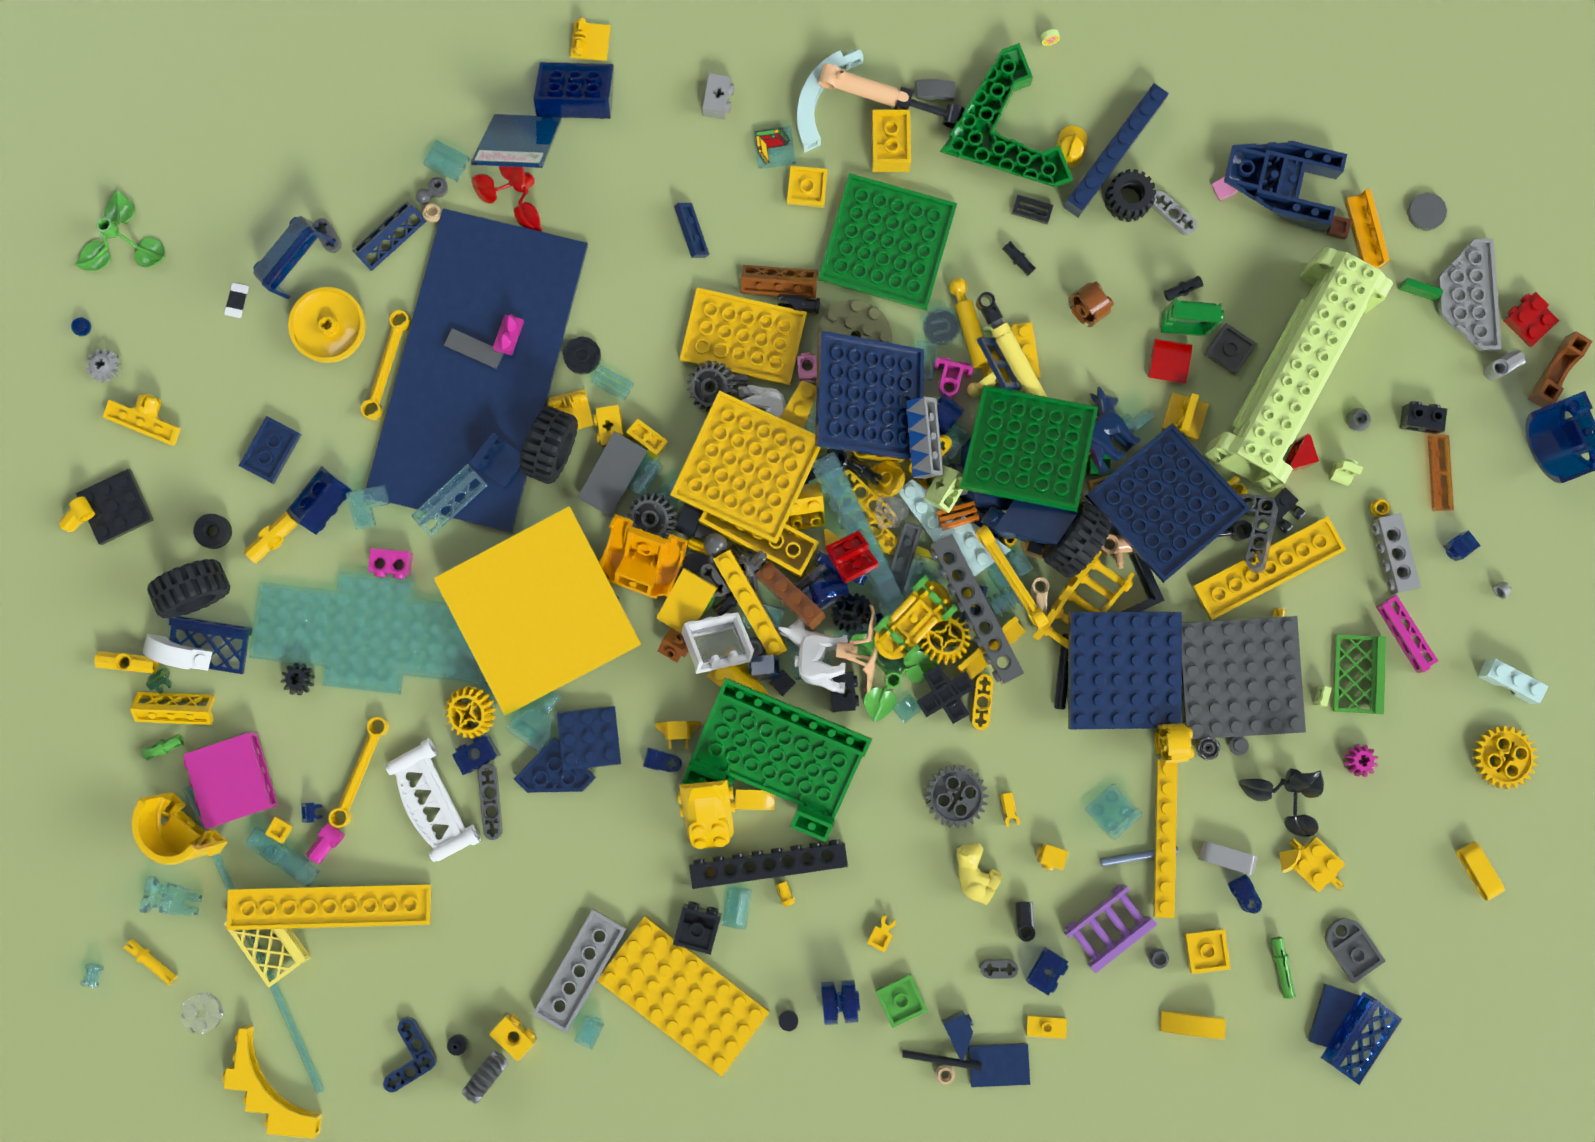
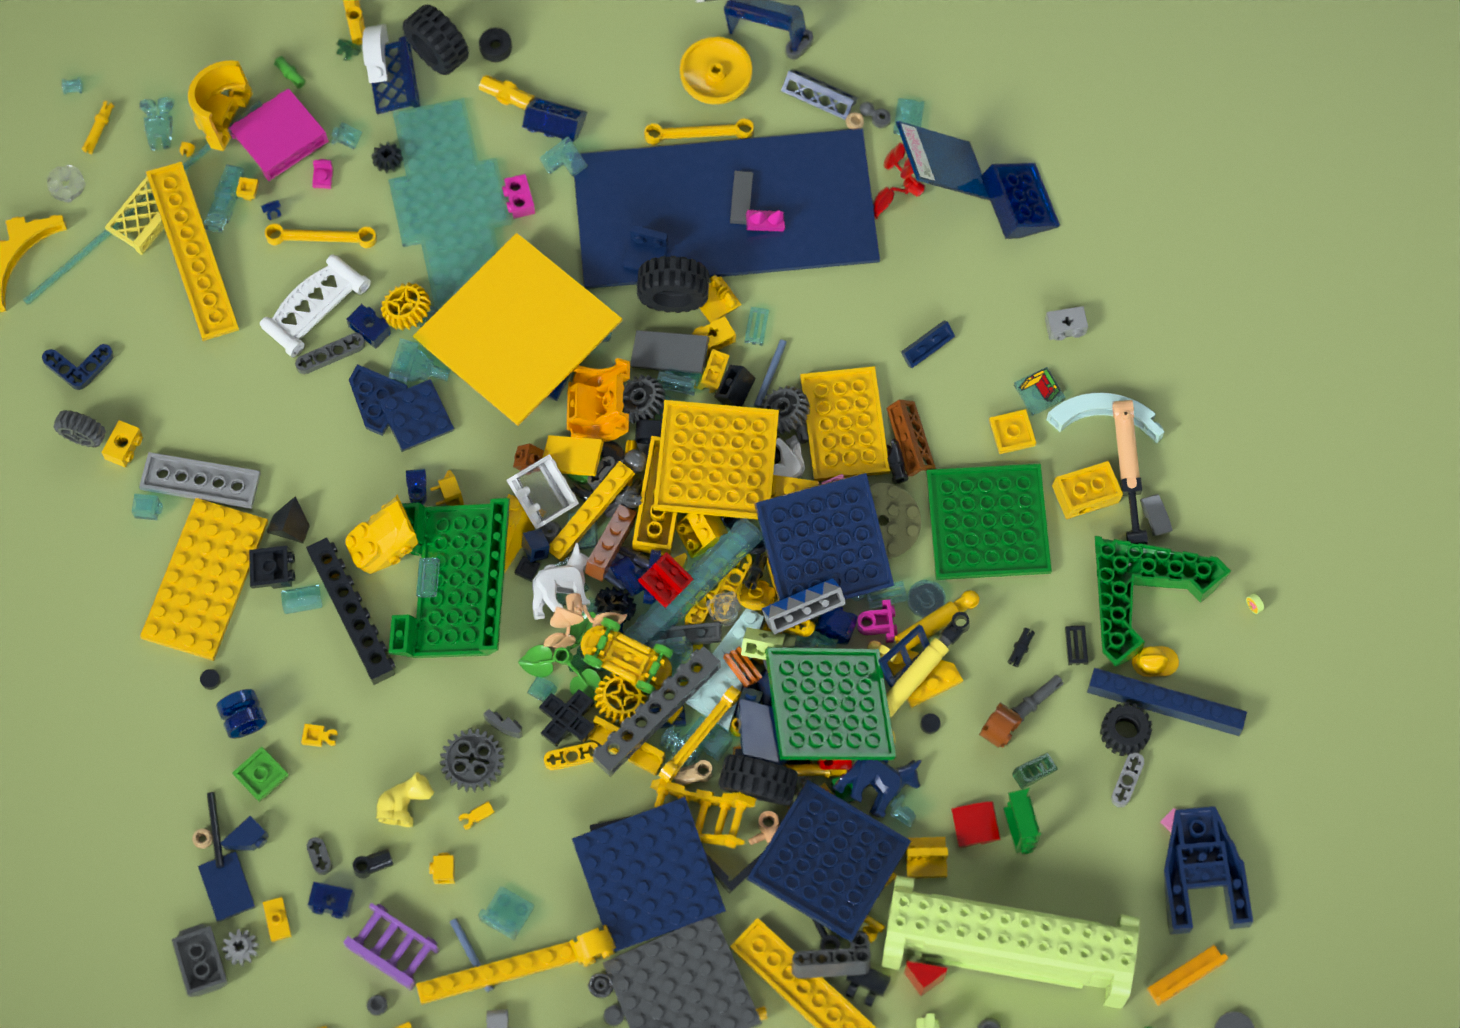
camera: 70 degrees right, 15 degrees down
yellow fence [130,692,216,725] -> none
dark blue plate [238,416,302,484] -> none
dark pink piece [306,822,345,864] -> none
clear light blue fence [411,464,488,537] -> none
black tile [447,1034,468,1056] -> none
black tile [563,336,601,375] -> none
yellow hinge [570,18,611,61] -> none
yellow slope [735,789,775,810] -> none
yellow pin [775,881,795,907] -> none
black brick [831,672,859,712] -> none
black pin [1164,276,1203,302] -> none
dark grey tile [1203,323,1257,376] -> none
copper plate [1327,215,1352,239] -> none
none -> dark grey slope [172,923,228,997]
none -> yellow hinge [179,142,196,157]
none -> light grey gear [222,929,259,966]
none -> black slope [267,496,310,543]
none -> dark pink bracket [312,159,333,189]
none -> clear light blue bracket [331,122,362,150]
none -> clear light blue tile [416,558,440,598]
none -> dark grey slope [483,709,523,739]
none -> black brick [714,365,756,407]
none -> sand blue bar [754,340,787,408]
none -> black tile [920,713,941,734]
none -> dark grey pin [1011,675,1064,722]
none -> clear green slope [1012,753,1058,789]

